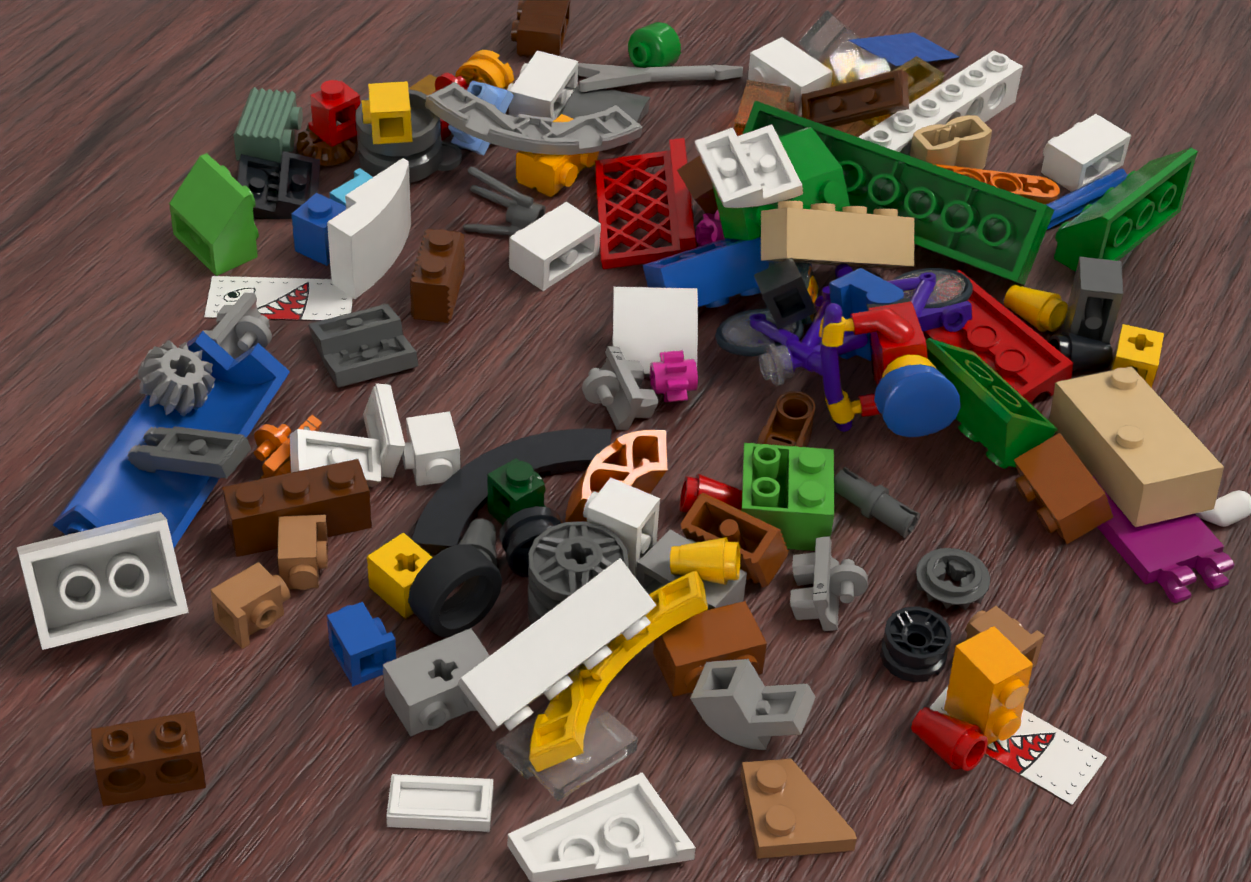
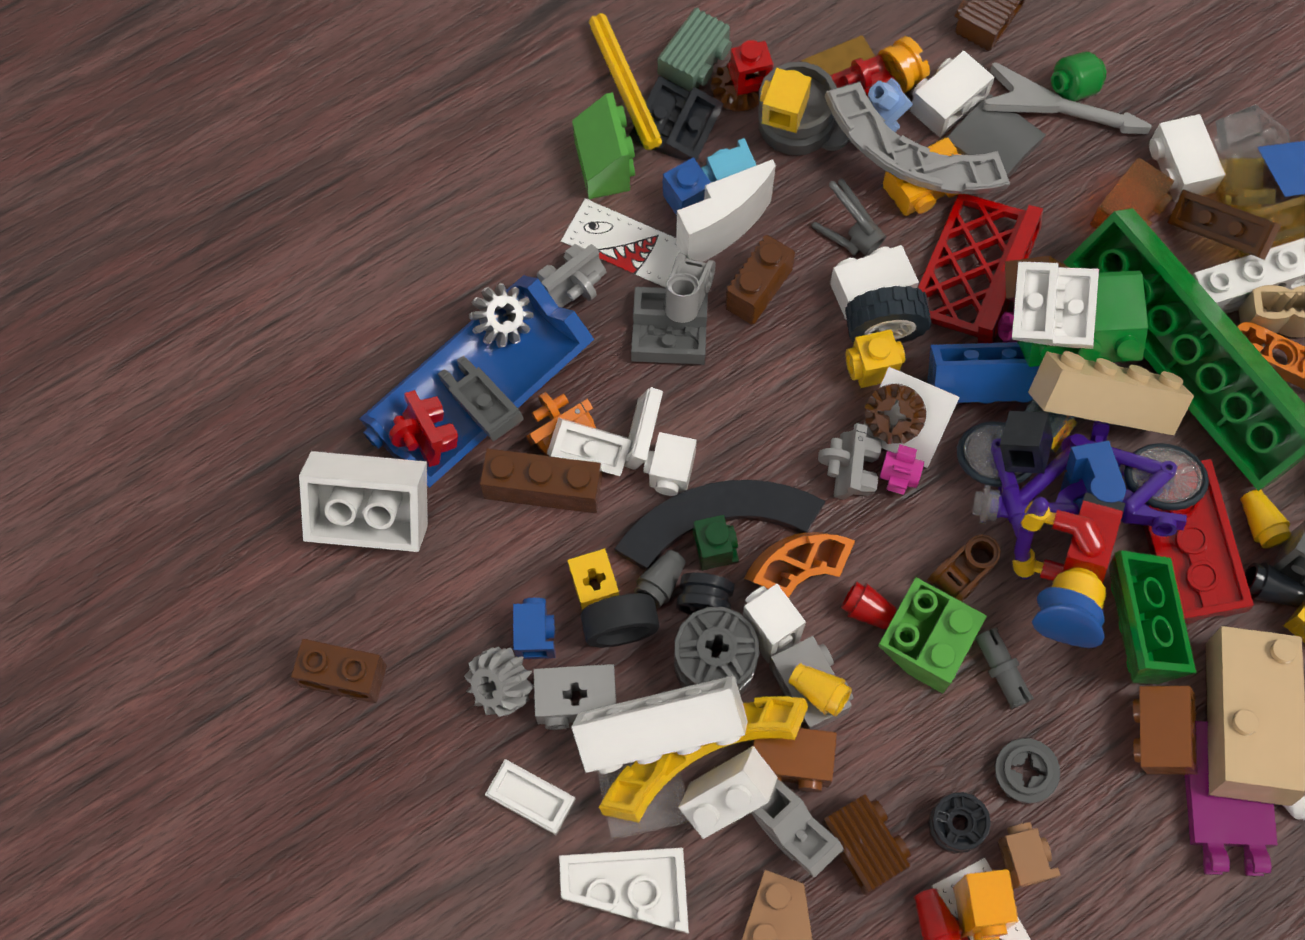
camera: 30 degrees right, 25 degrees up
medium nougat brick [211,562,290,649] -> none
medium nougat brick [278,515,328,590] -> none
dark orange brick [681,493,789,588] -> none
light grey hips [790,536,868,631] -> none
none -> red hips [389,390,458,467]
none -> light grey gear [464,646,534,717]
none -> yellow axle [589,13,662,150]
none -> light grey piece [665,253,715,323]
none -> white brick [679,746,778,839]
none -> reddish brown brick [821,794,911,895]
none -> black wheel [845,286,931,344]
none -> yellow brick [845,329,905,388]
none -> reddish brown gear [865,384,926,444]

